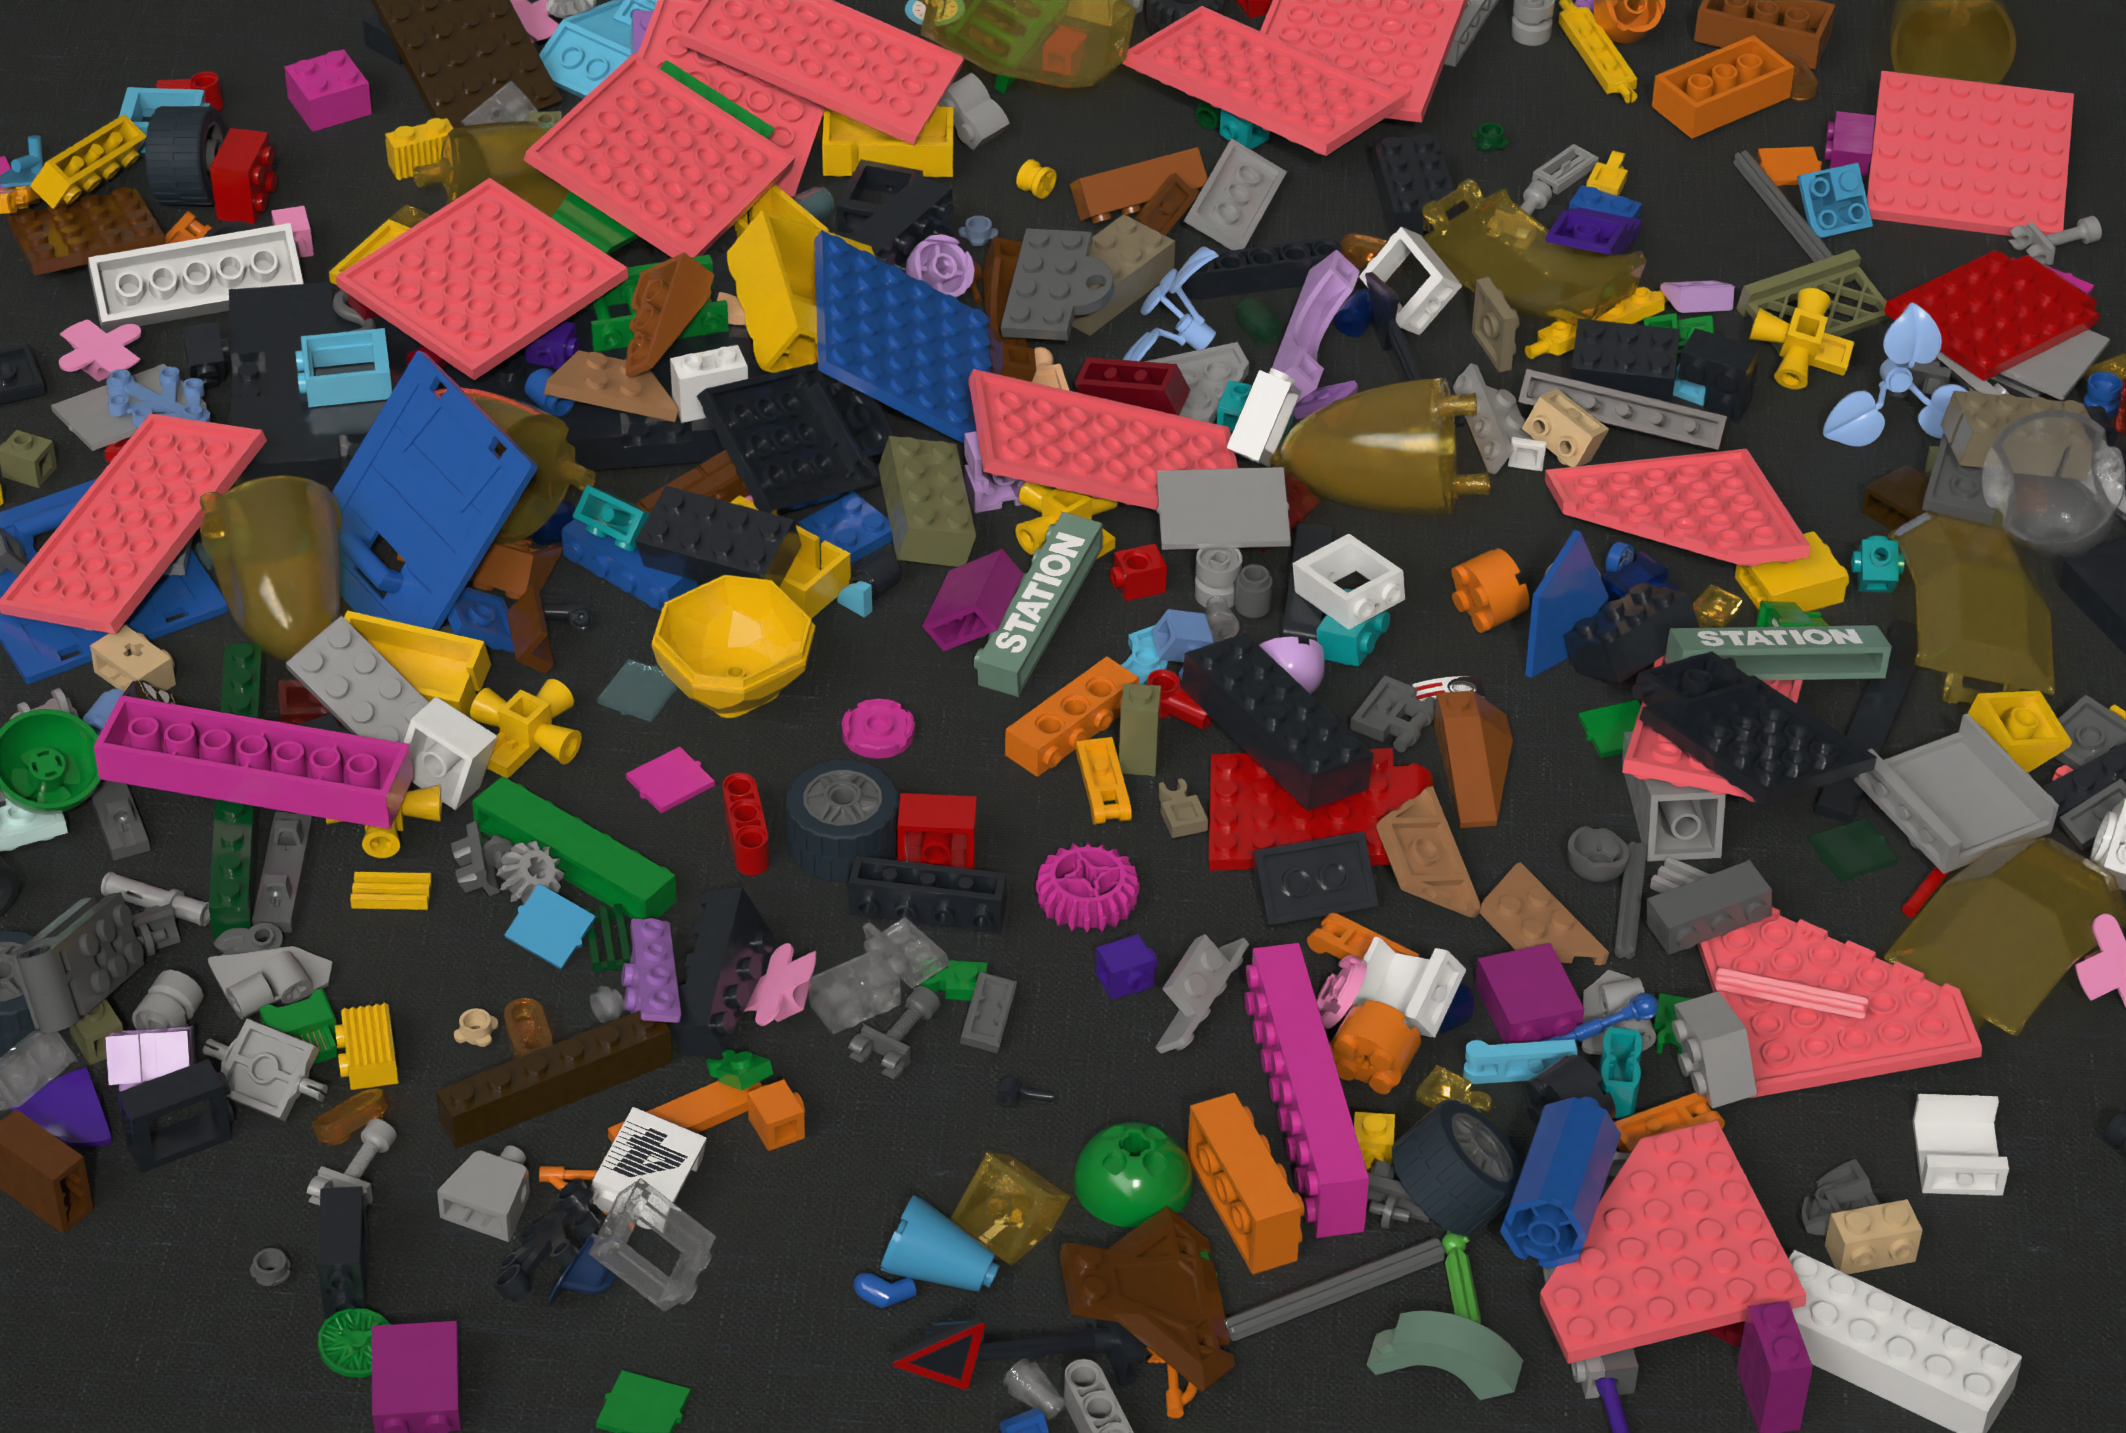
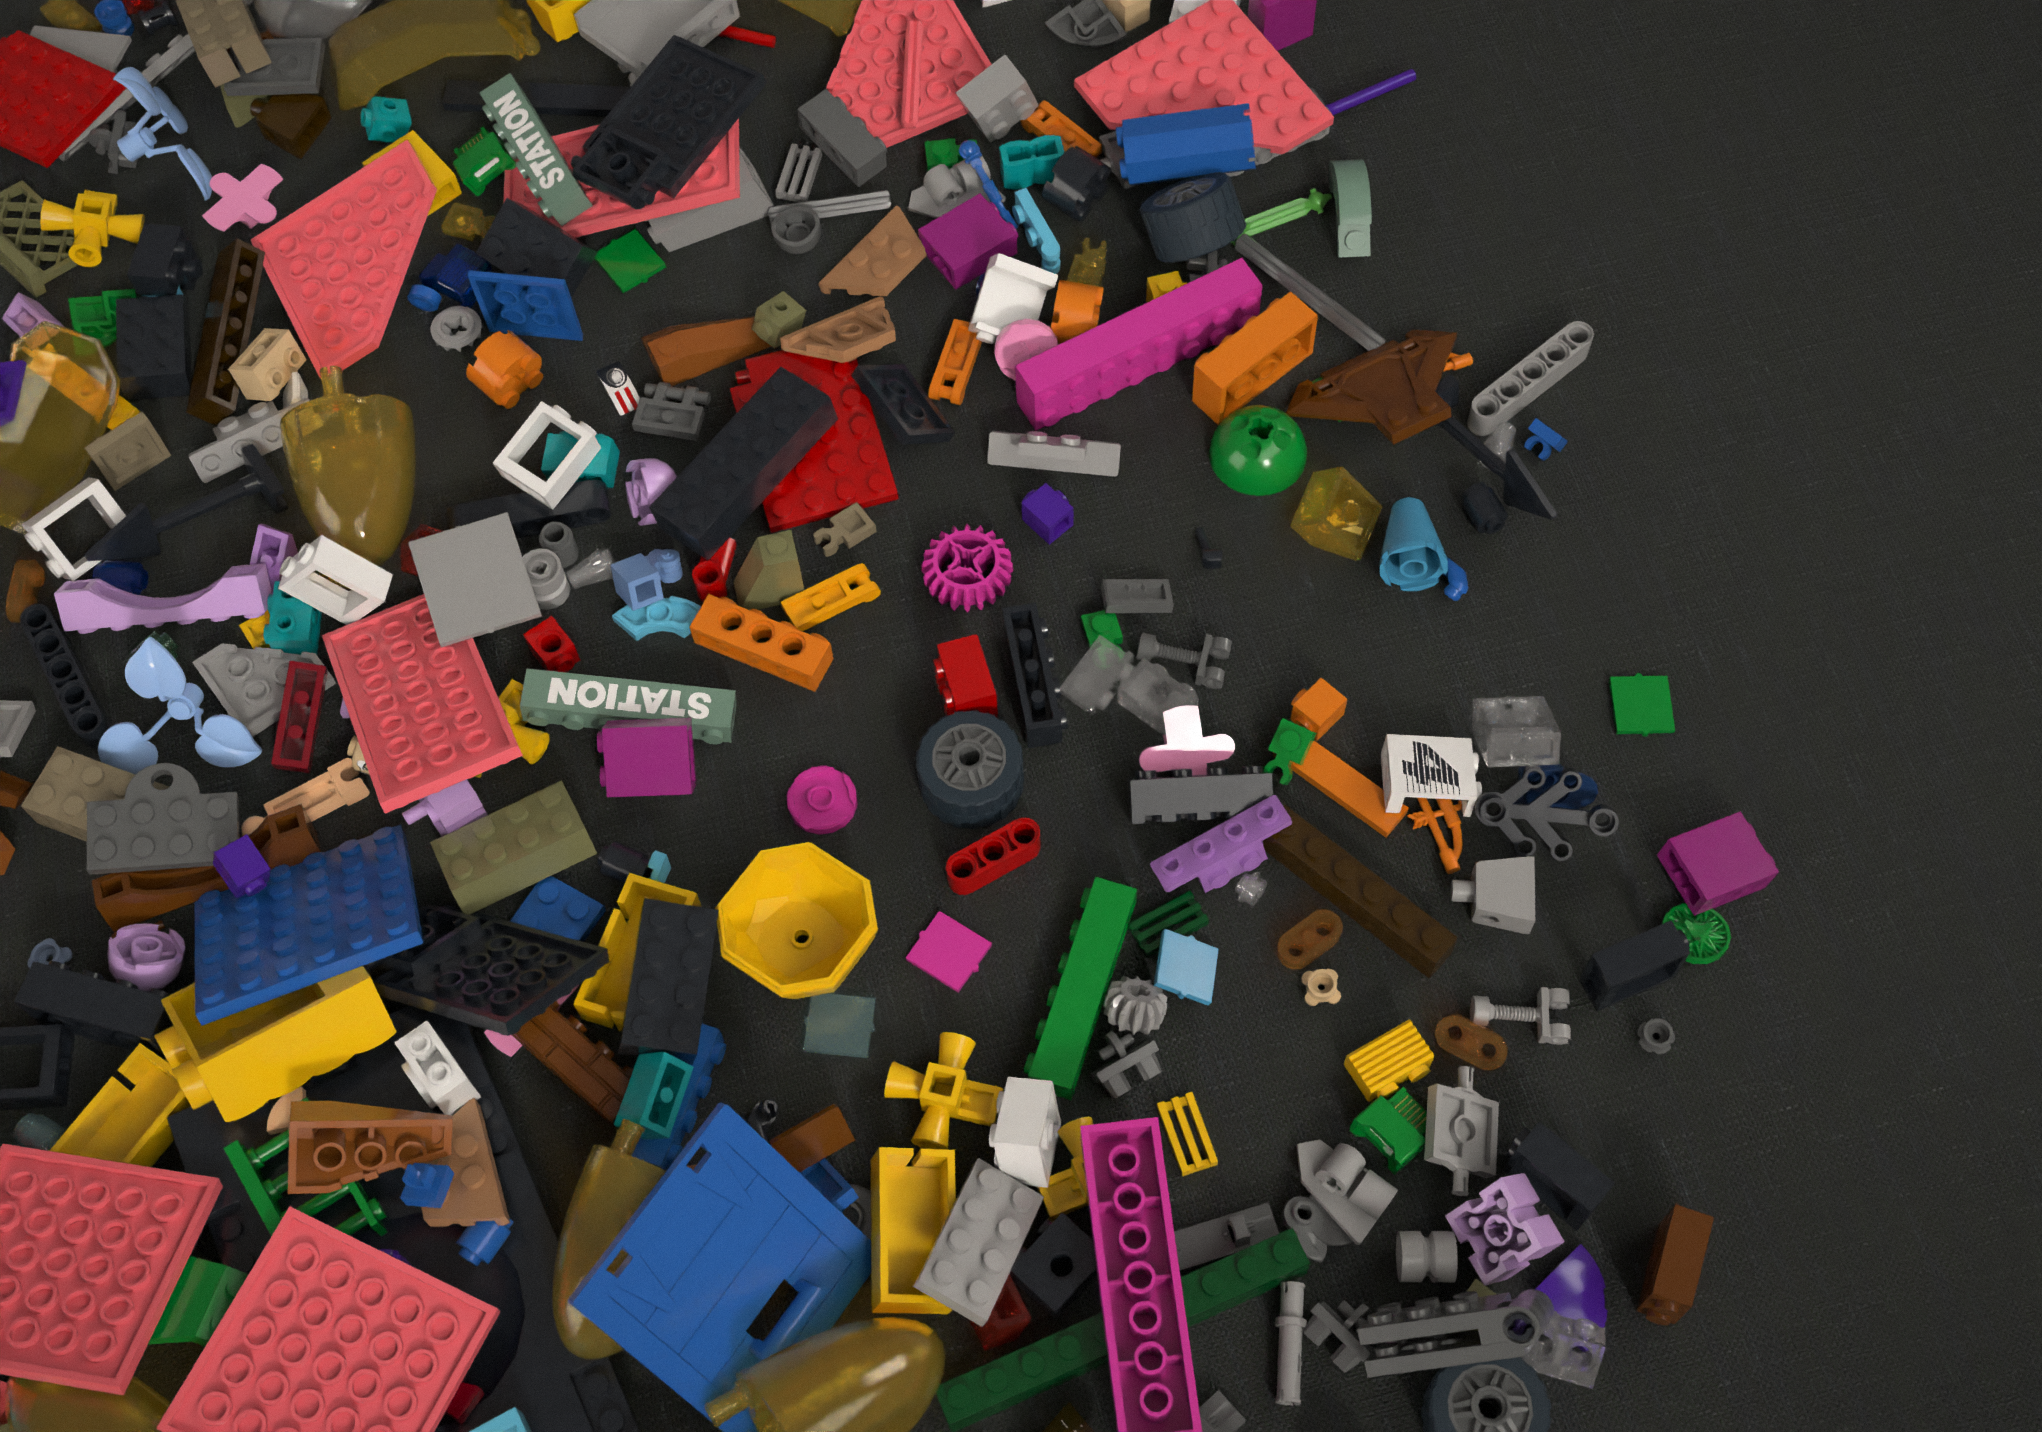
camera: 105 degrees left, 20 degrees up
none -> bright pink piece [202,164,283,232]
none -> dark purple brick [213,834,271,899]
none -> blue tile [400,1163,455,1208]
none -> olive brick [752,291,806,349]

